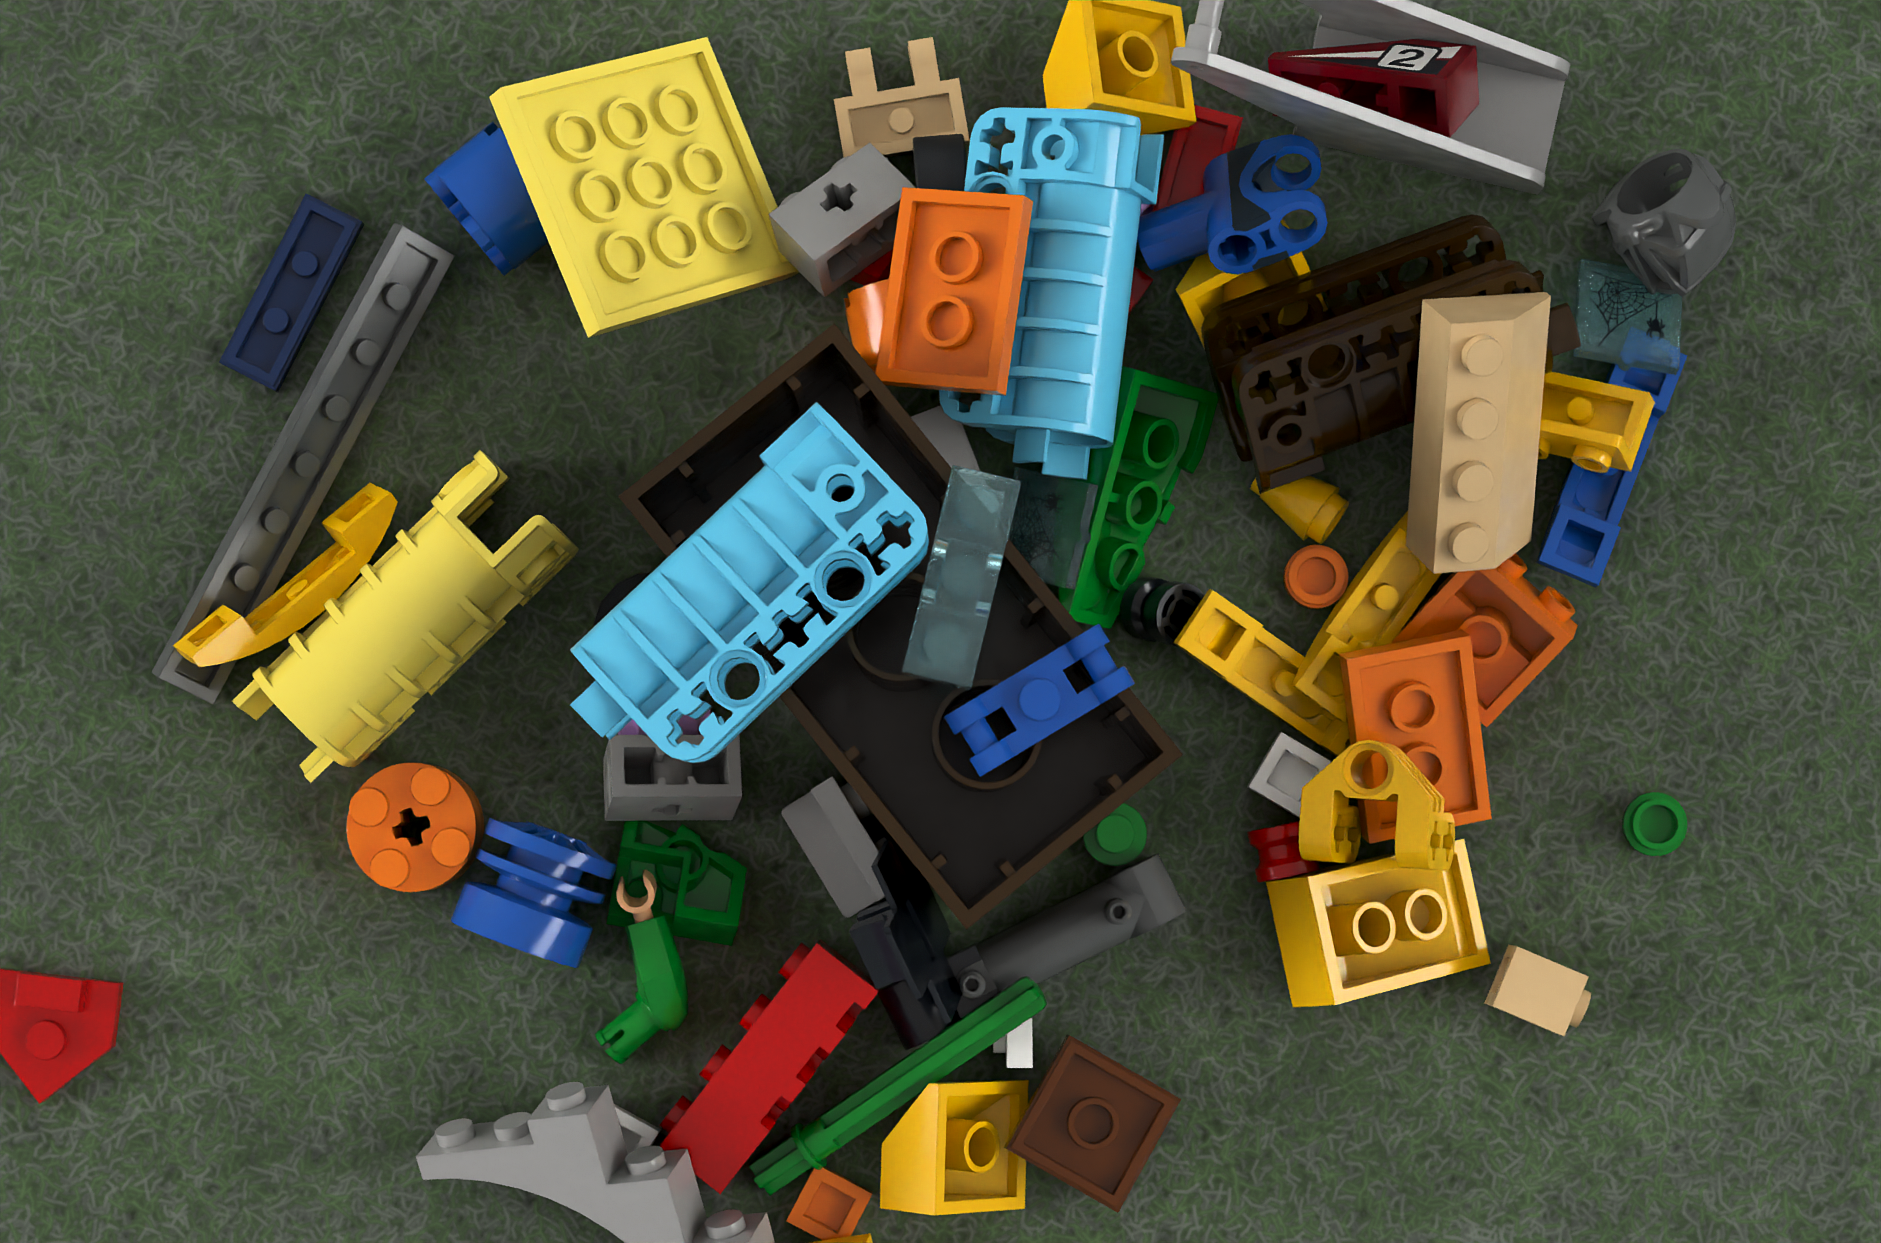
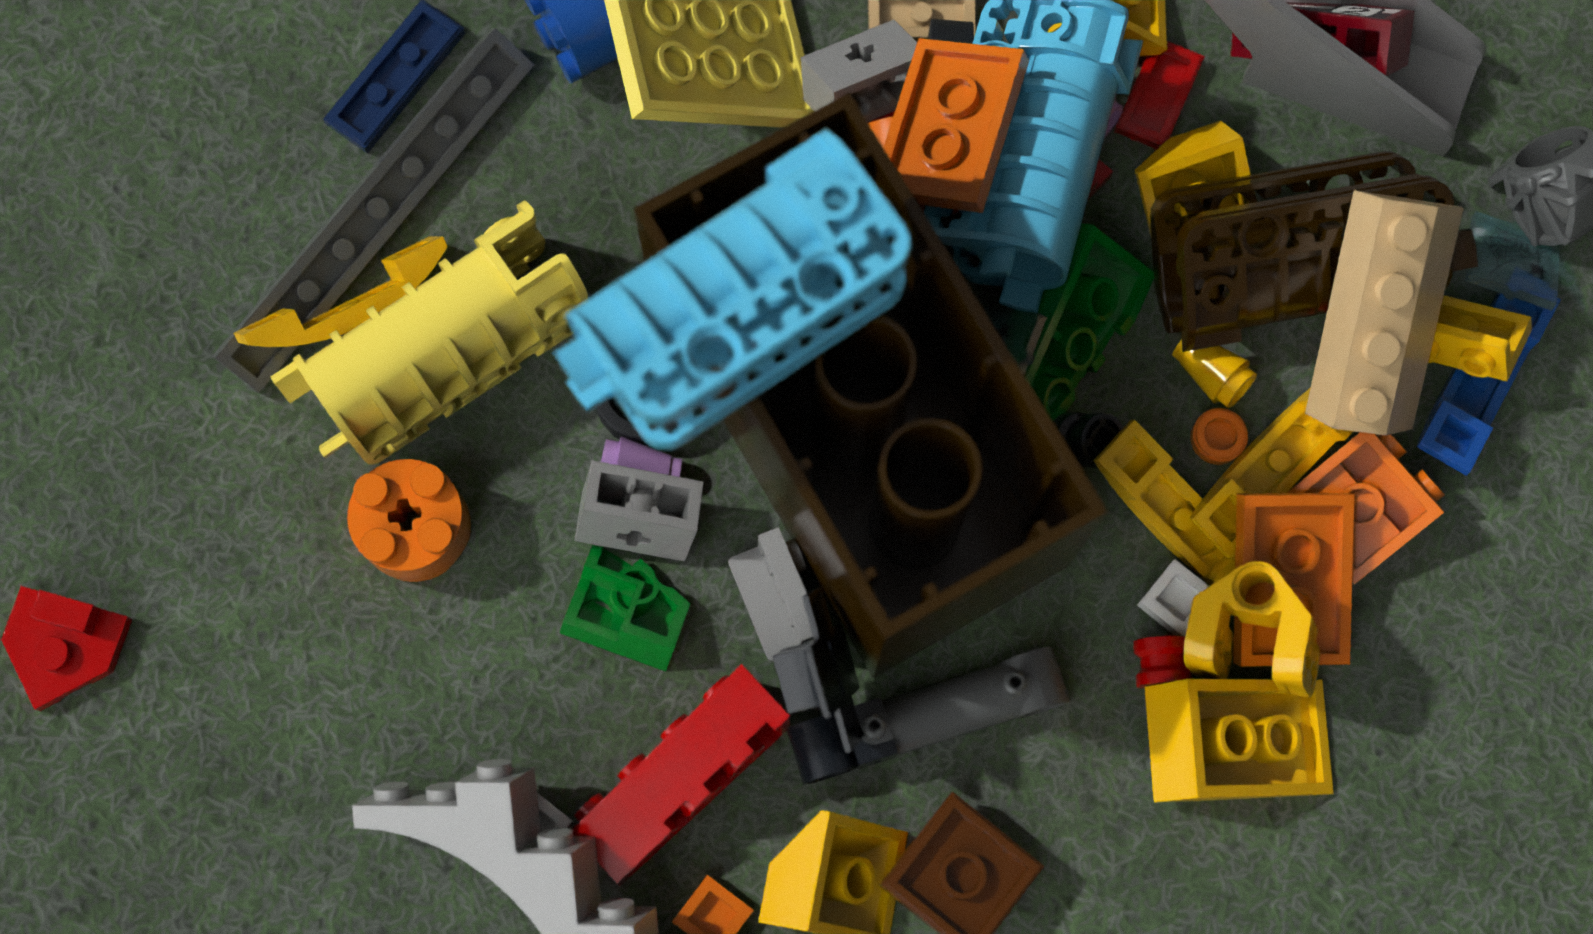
camera: 10 degrees right, 10 degrees down
blue wheel [451,818,617,968] -> none
green arm [595,870,688,1064] -> none
green axle [749,976,1047,1196] -> none
clear light blue arch [902,465,1022,691] -> none
blue plate [944,624,1135,777] -> none
white plate [993,1018,1033,1068] -> none
green plate [1083,803,1147,866] -> none
blue connector [1137,134,1327,275] -> none
tan brick [1484,944,1591,1036] -> none
green plate [1622,792,1687,856] -> none

